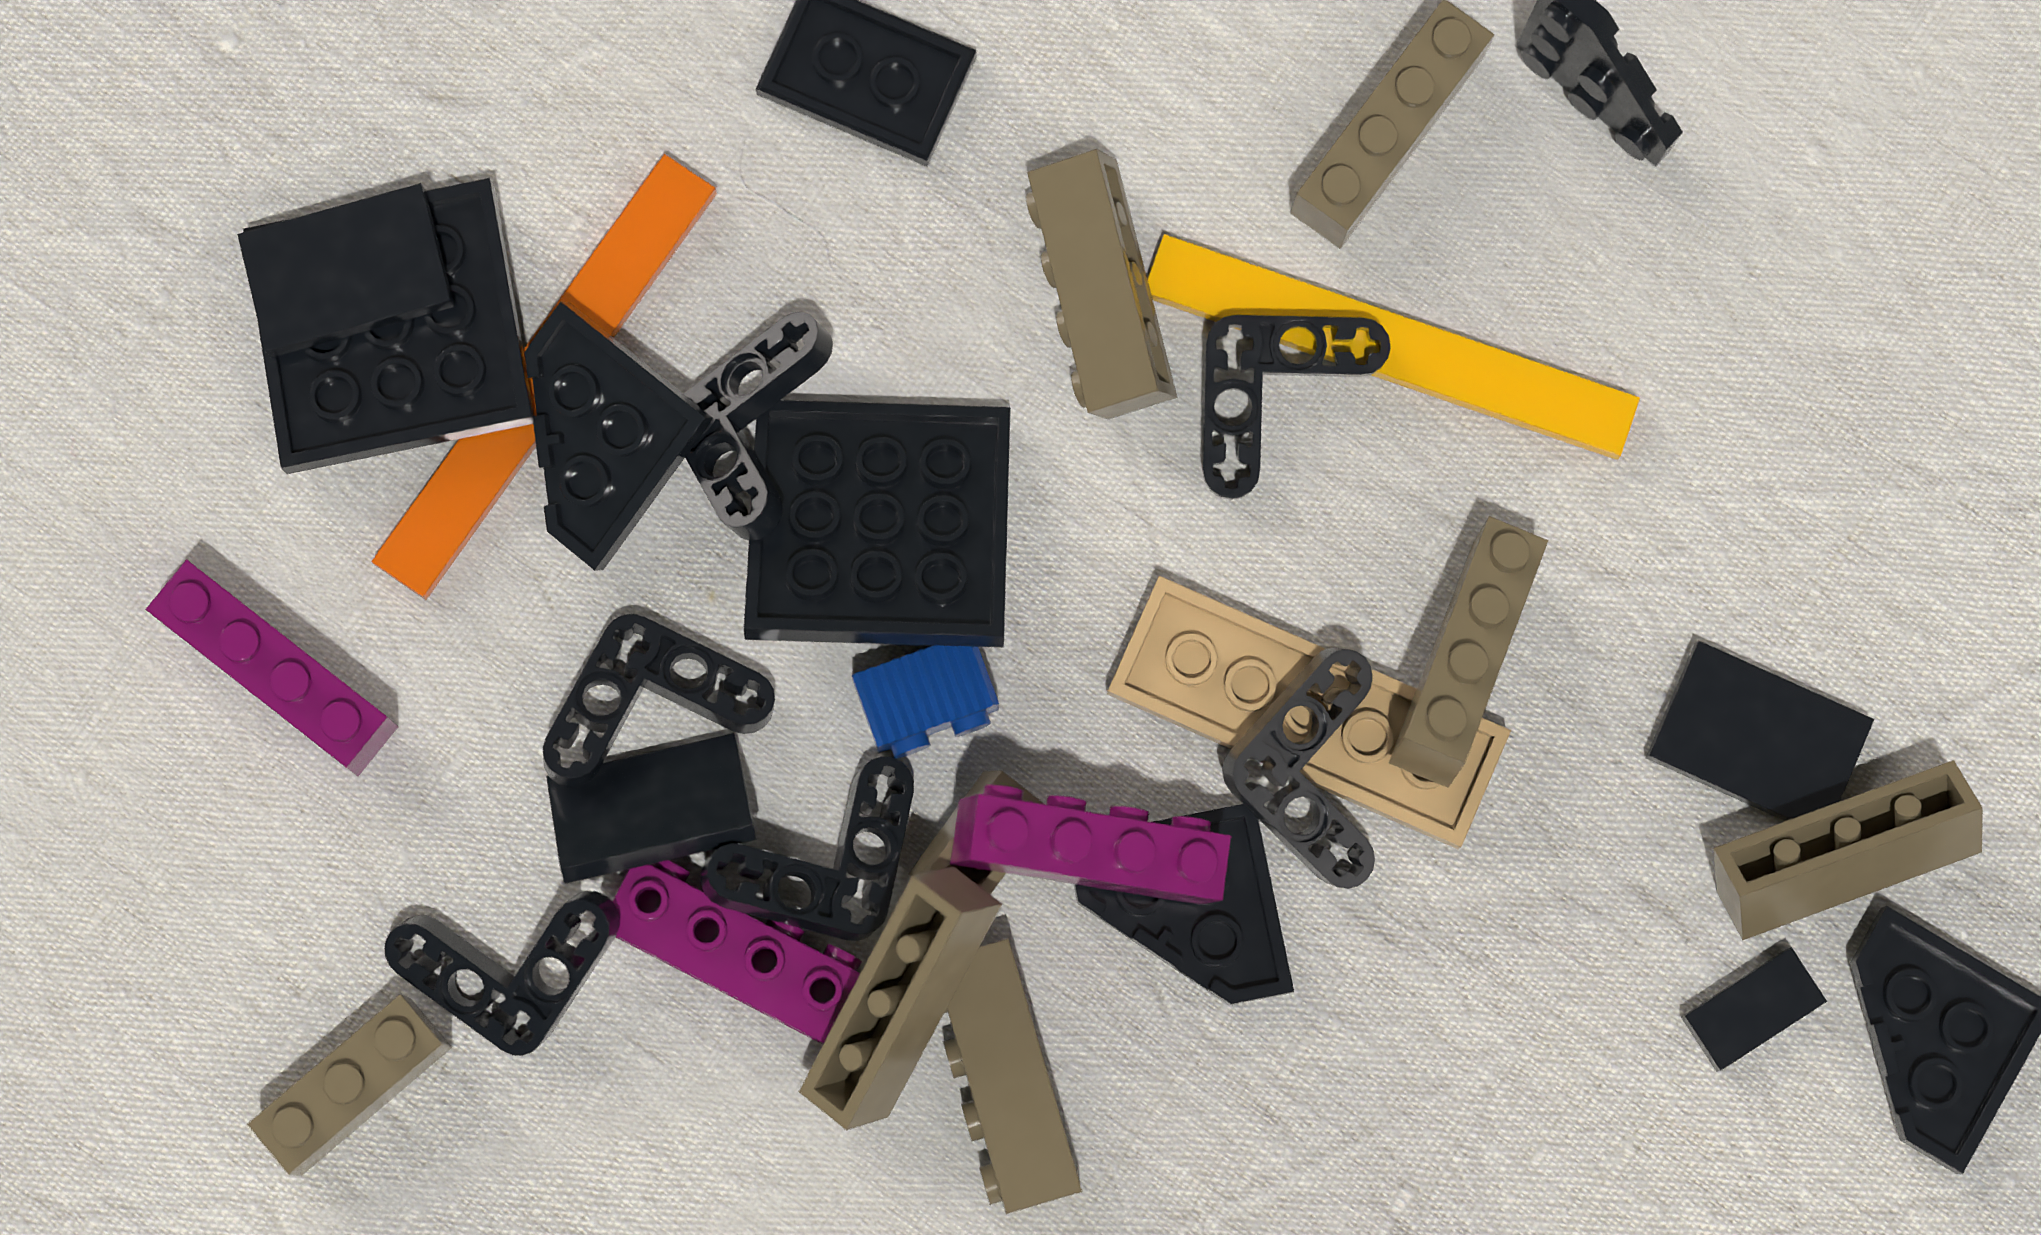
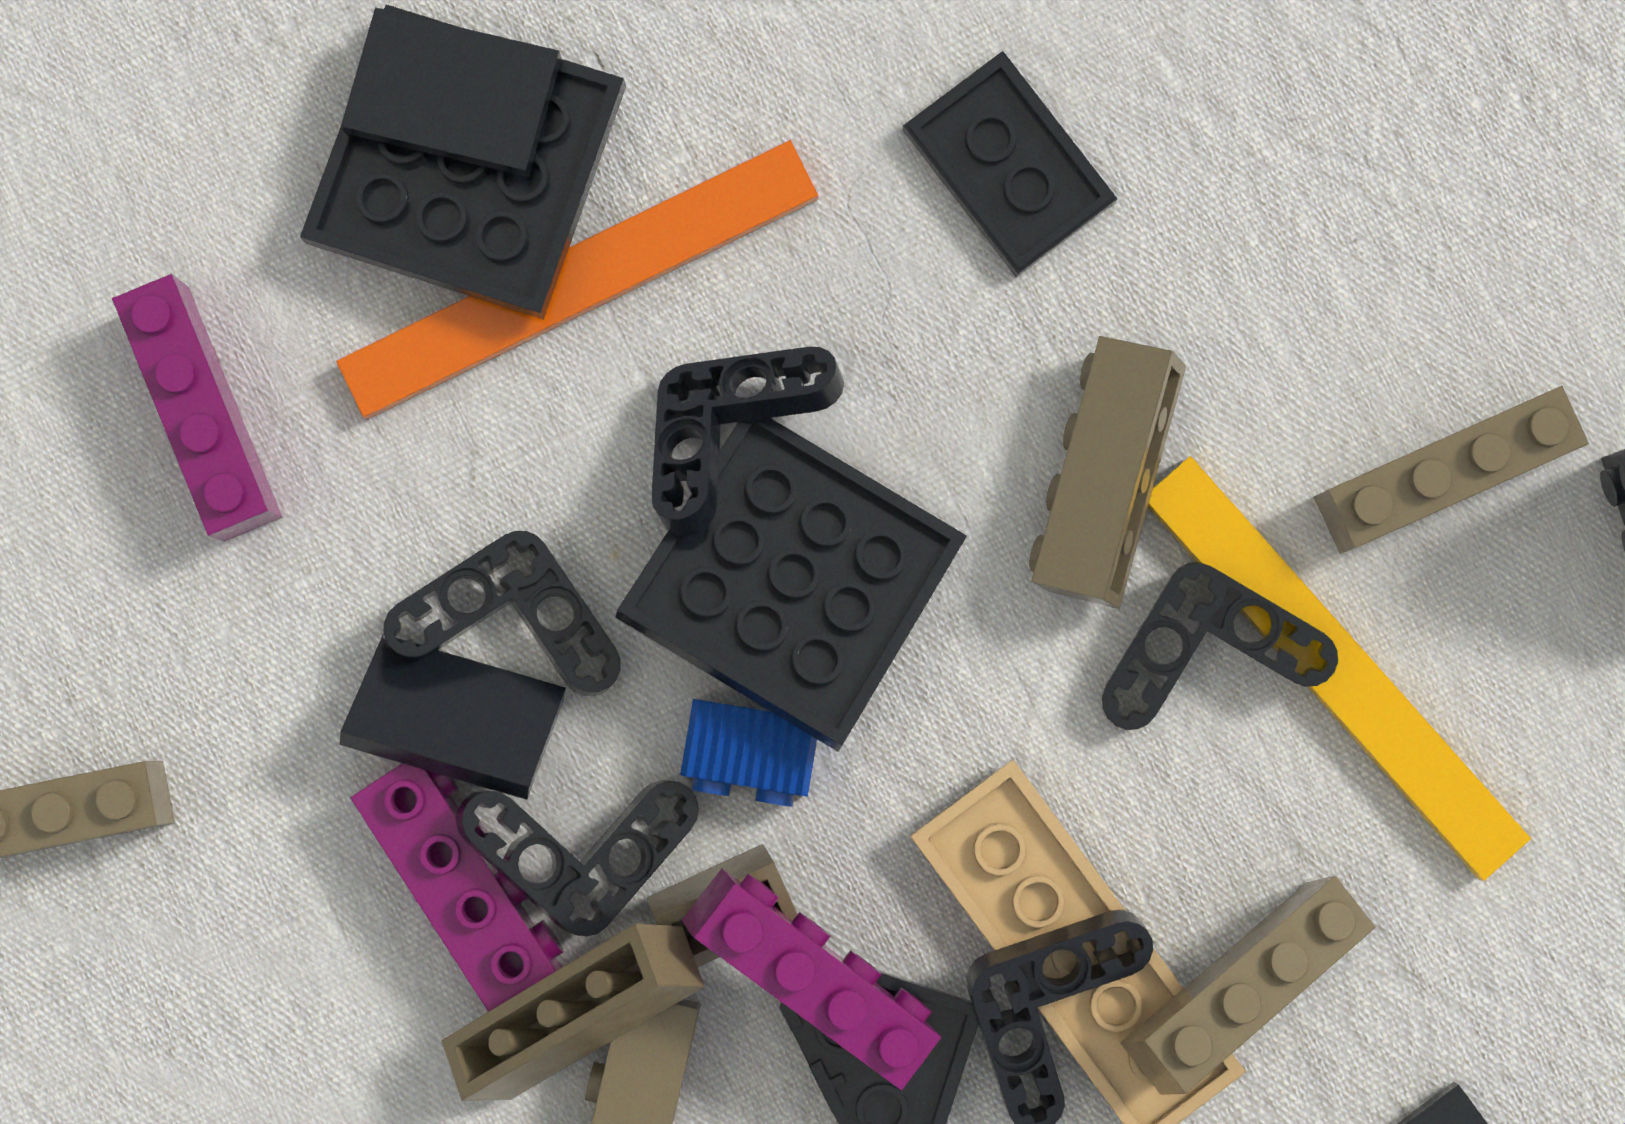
camera: 30 degrees right, 5 degrees up
black beam [384,891,620,1056] -> none
black plate [524,301,713,571] -> none

